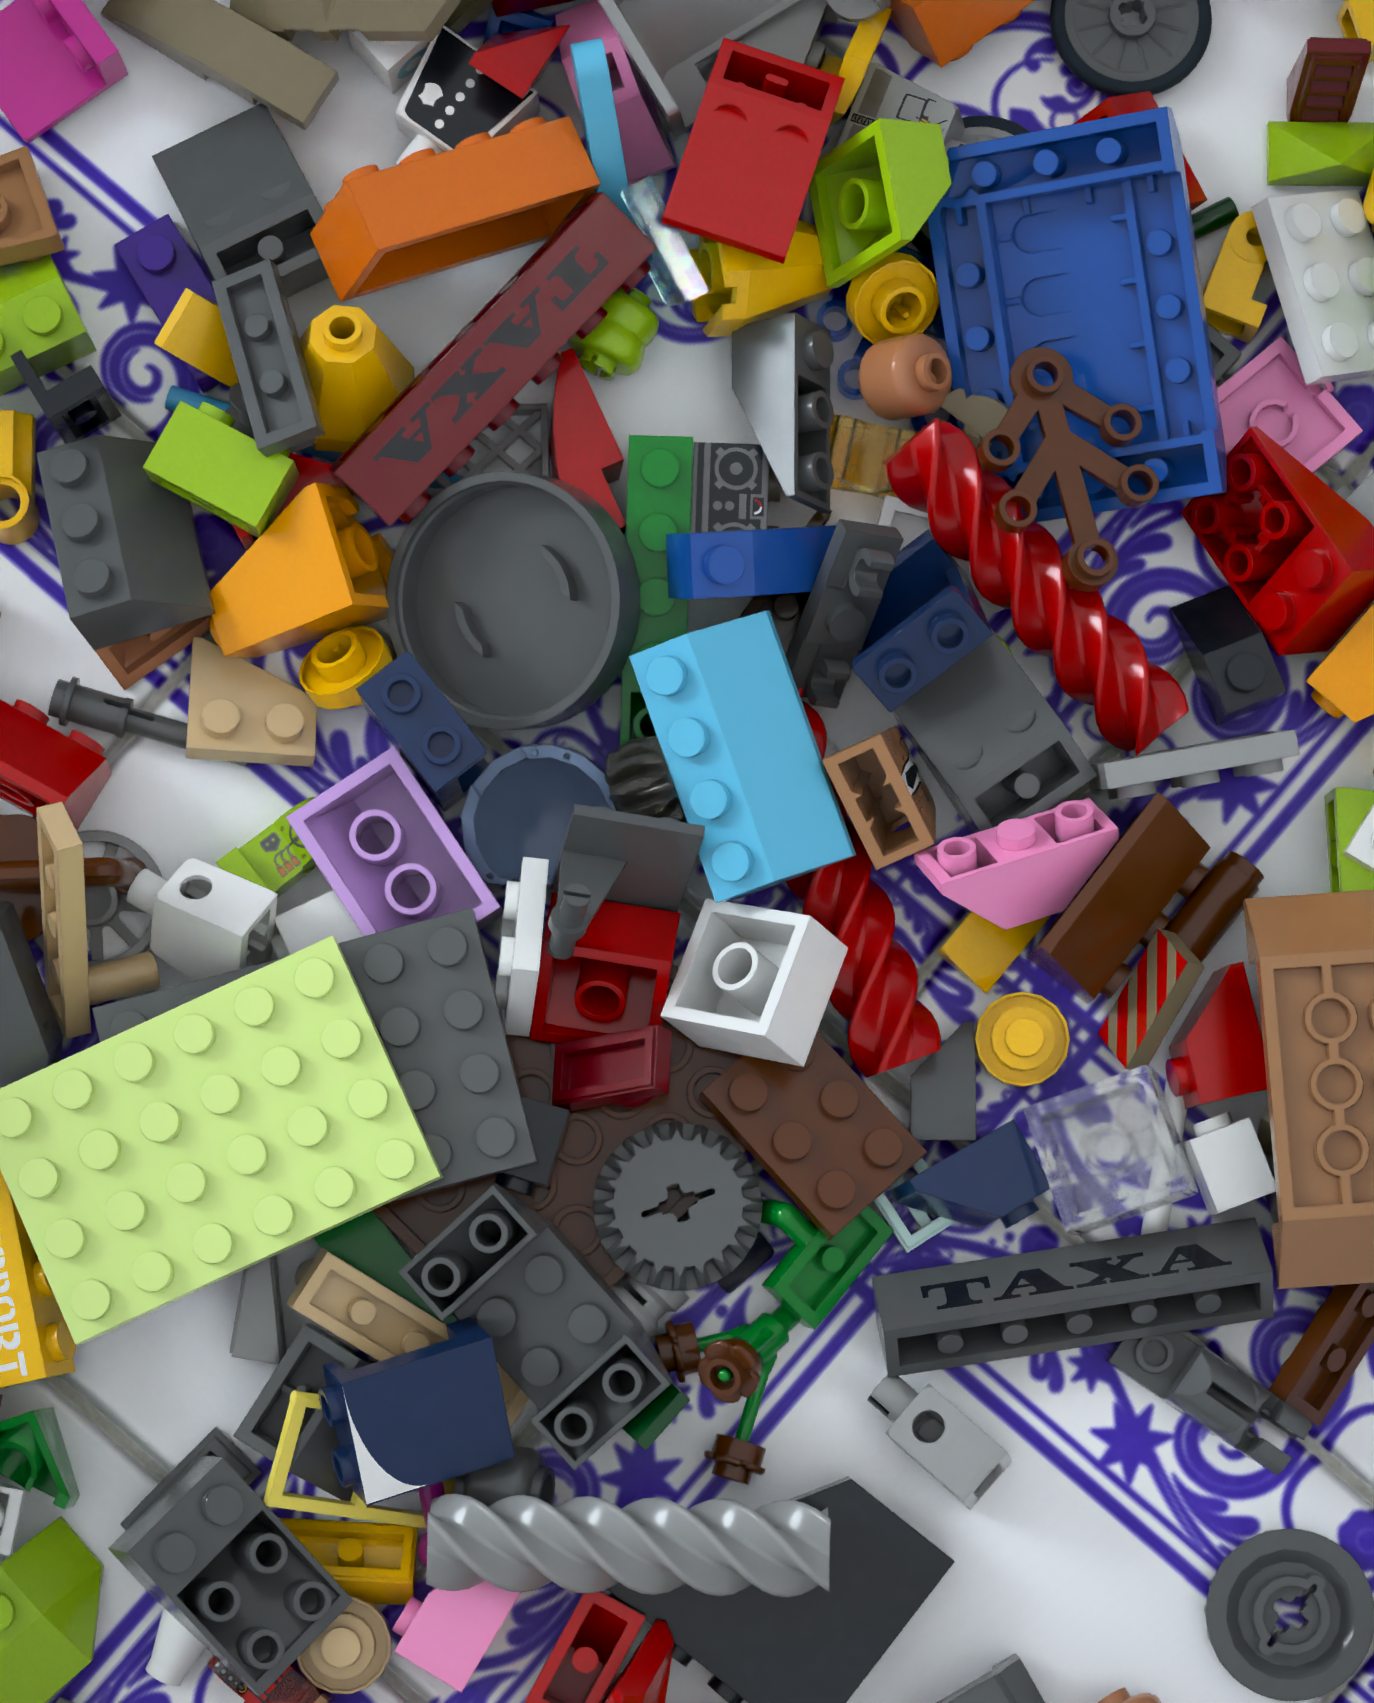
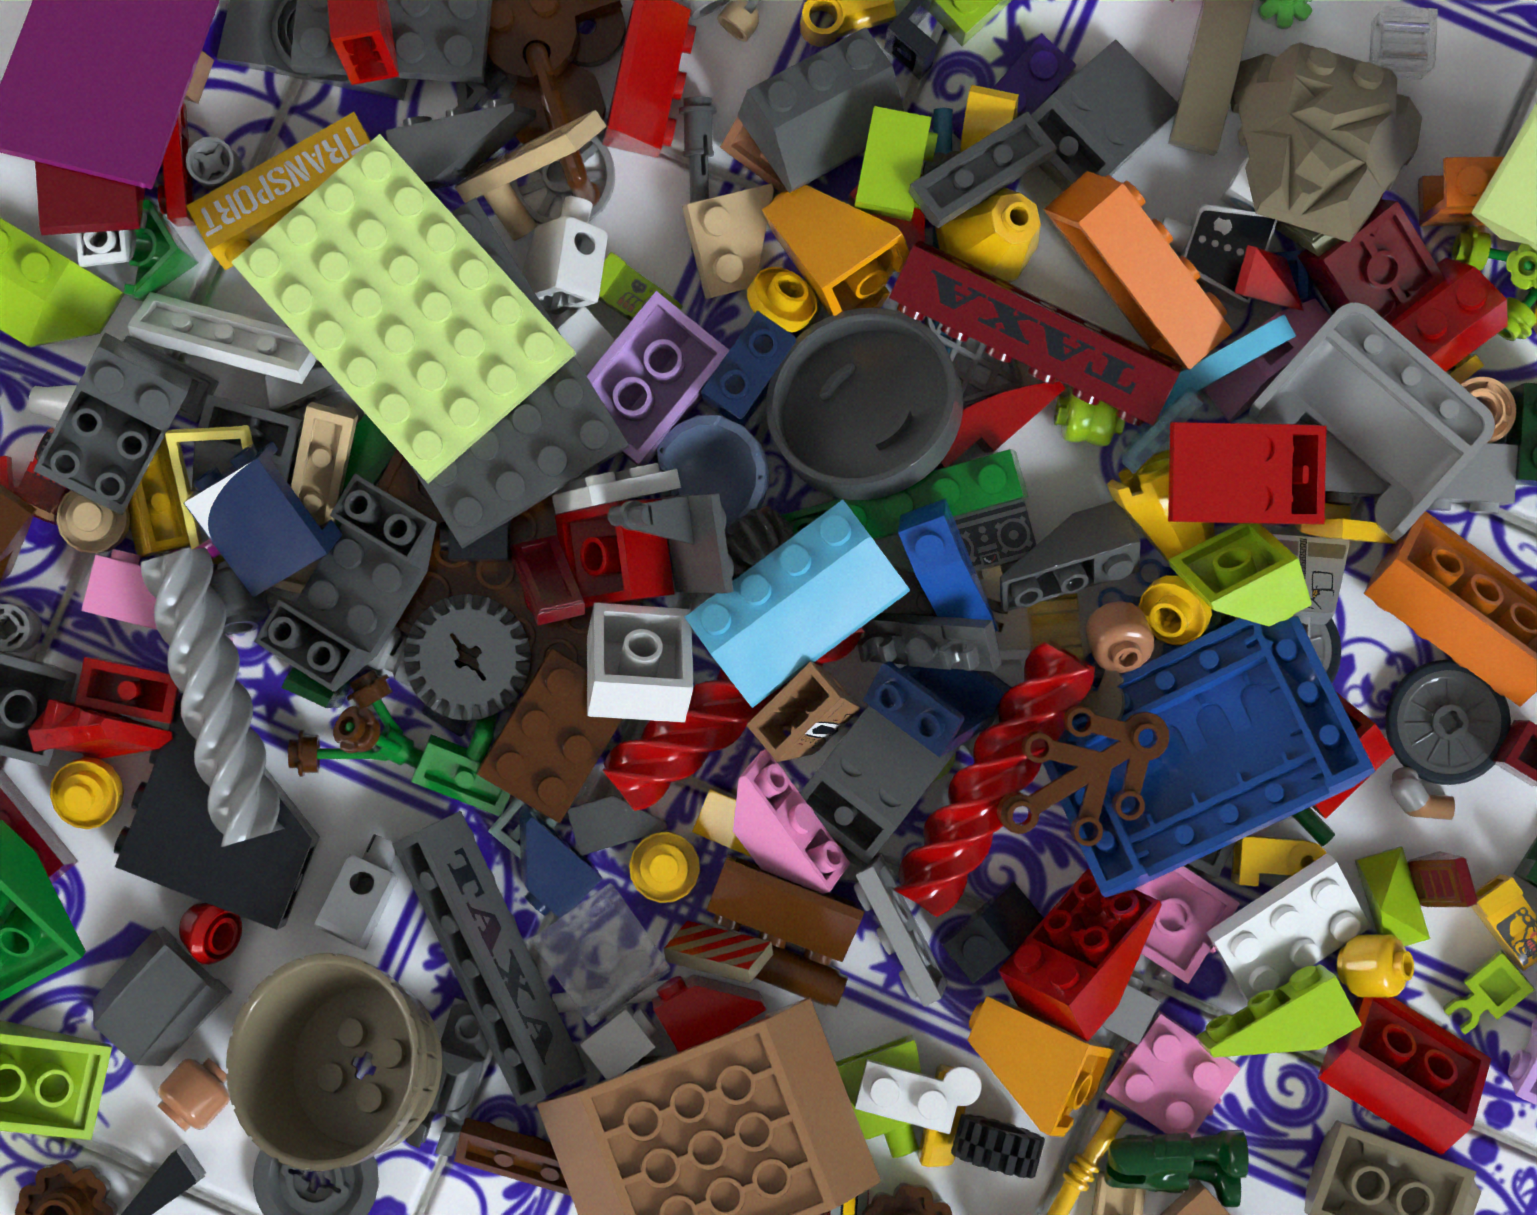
camera: 80 degrees right, 5 degrees up
none -> white plate [127,292,317,384]
none -> red cone [179,902,242,965]
none -> dark tan piece [226,953,442,1171]
none -> light grey arm [1390,767,1455,820]

